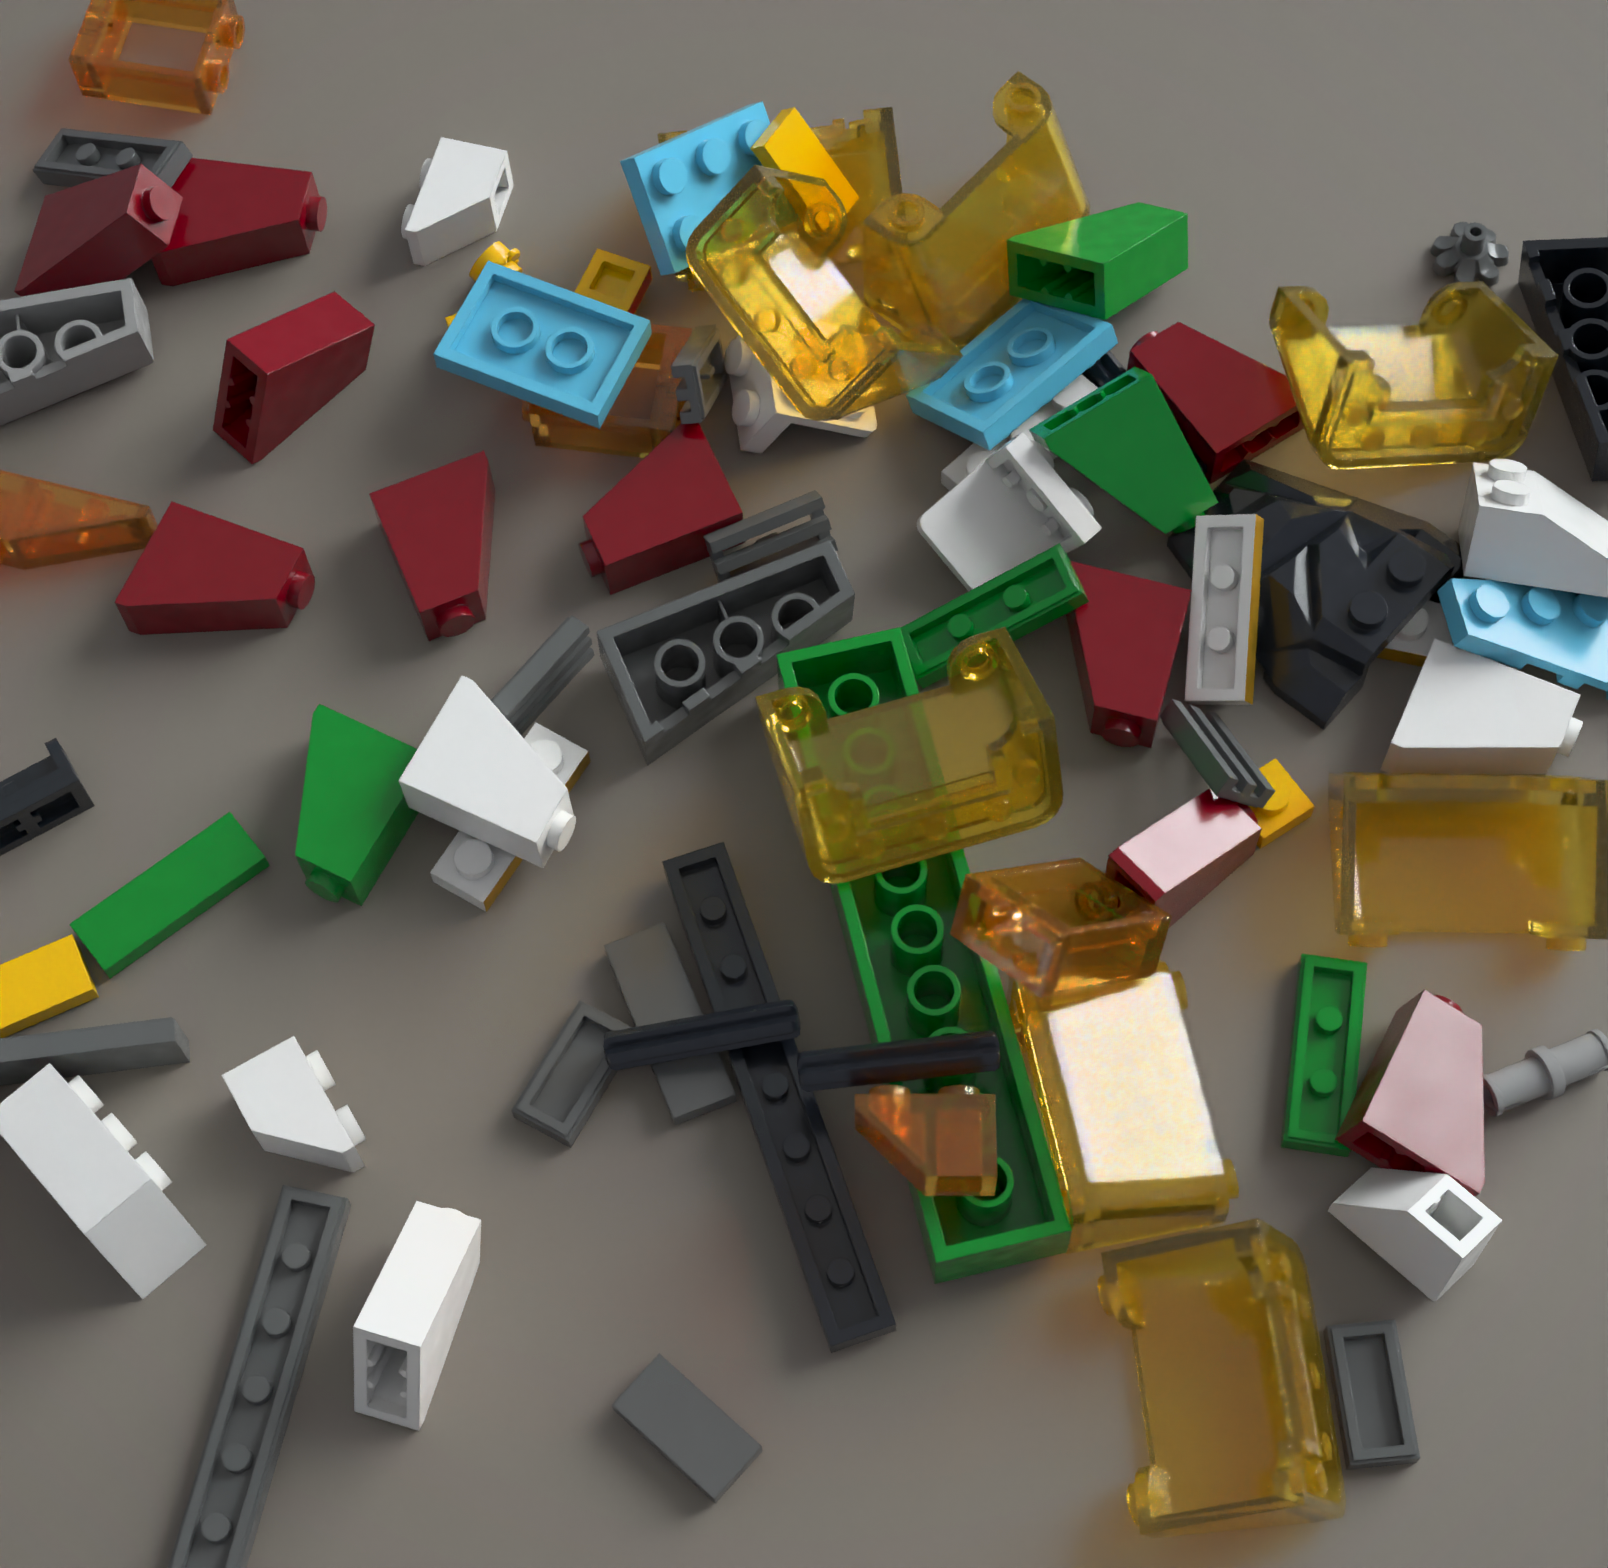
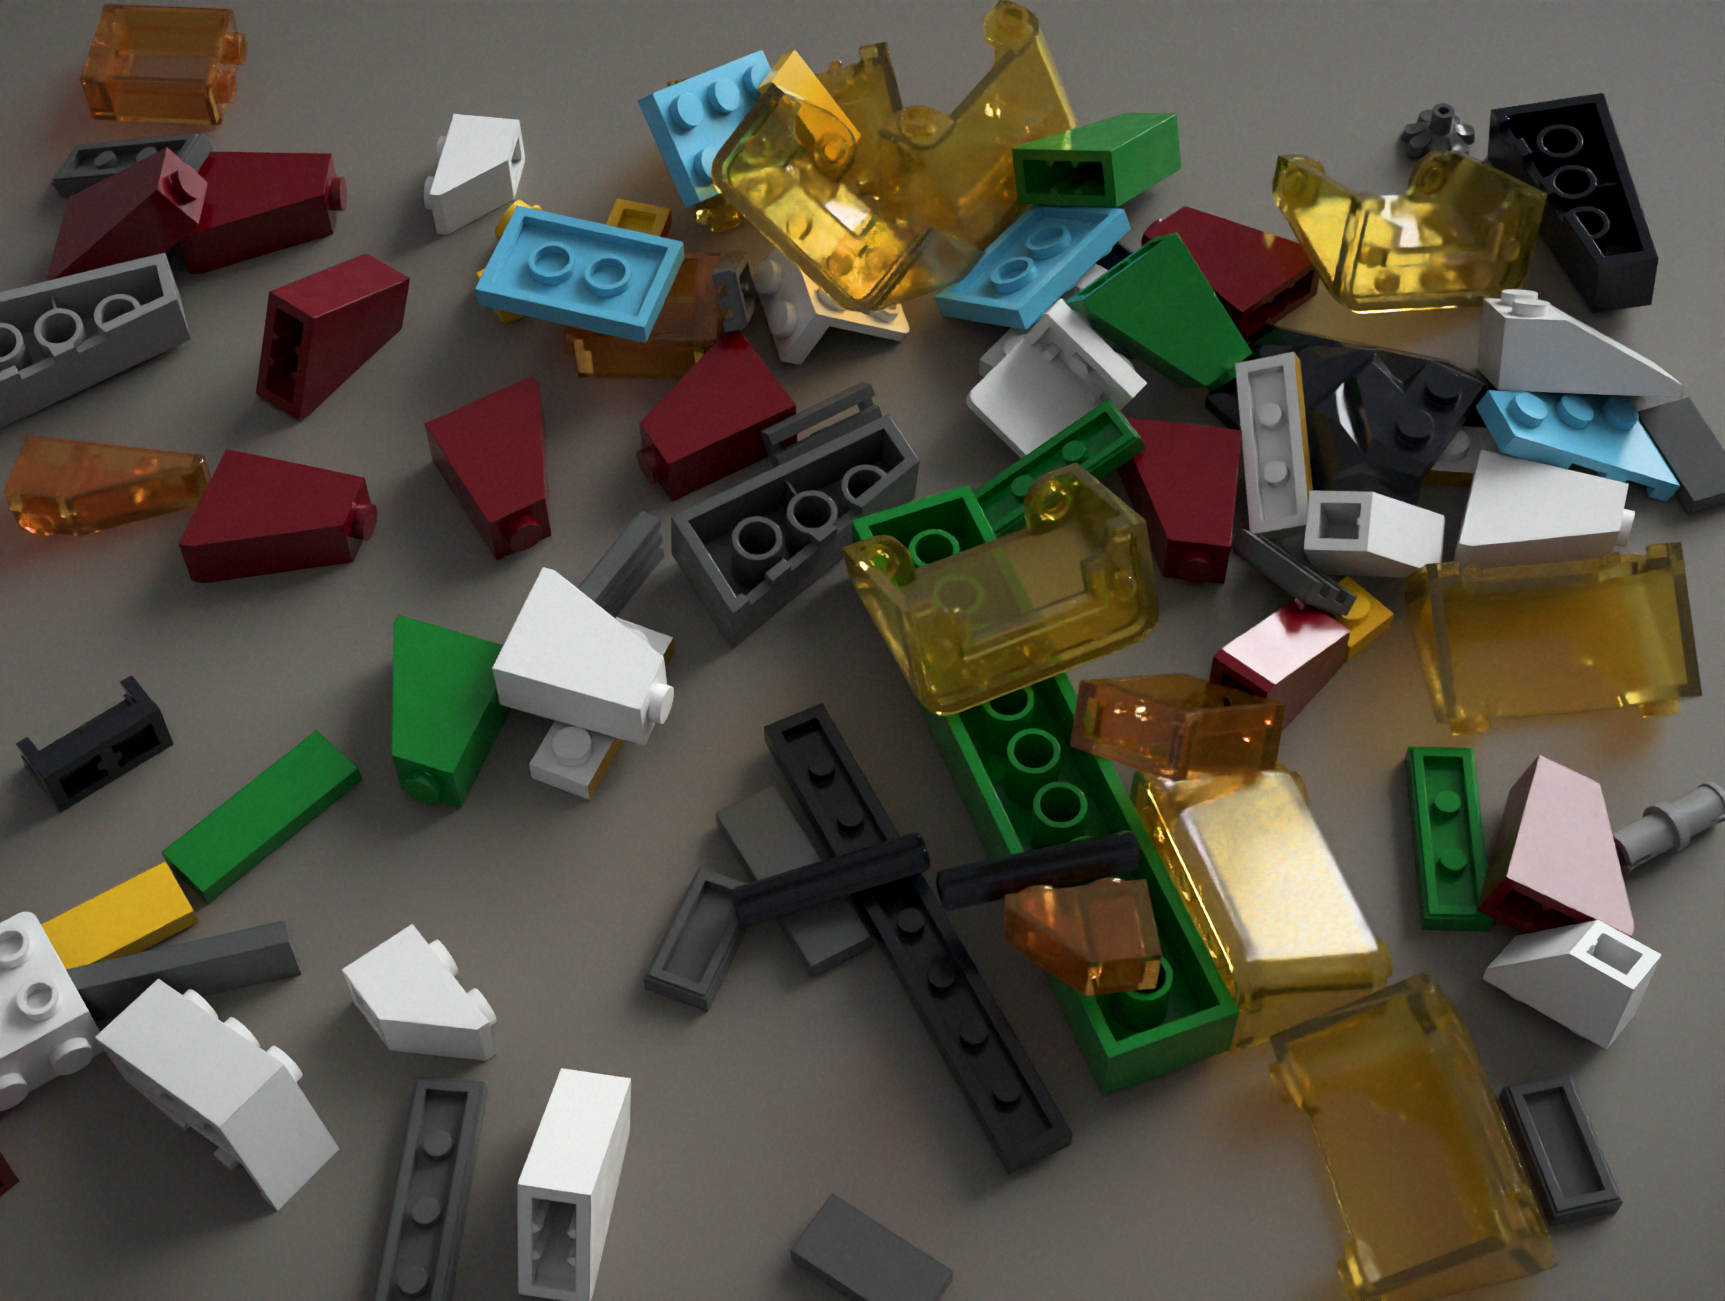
camera: 10 degrees left, 10 degrees down
none -> white slope [1304,490,1445,579]

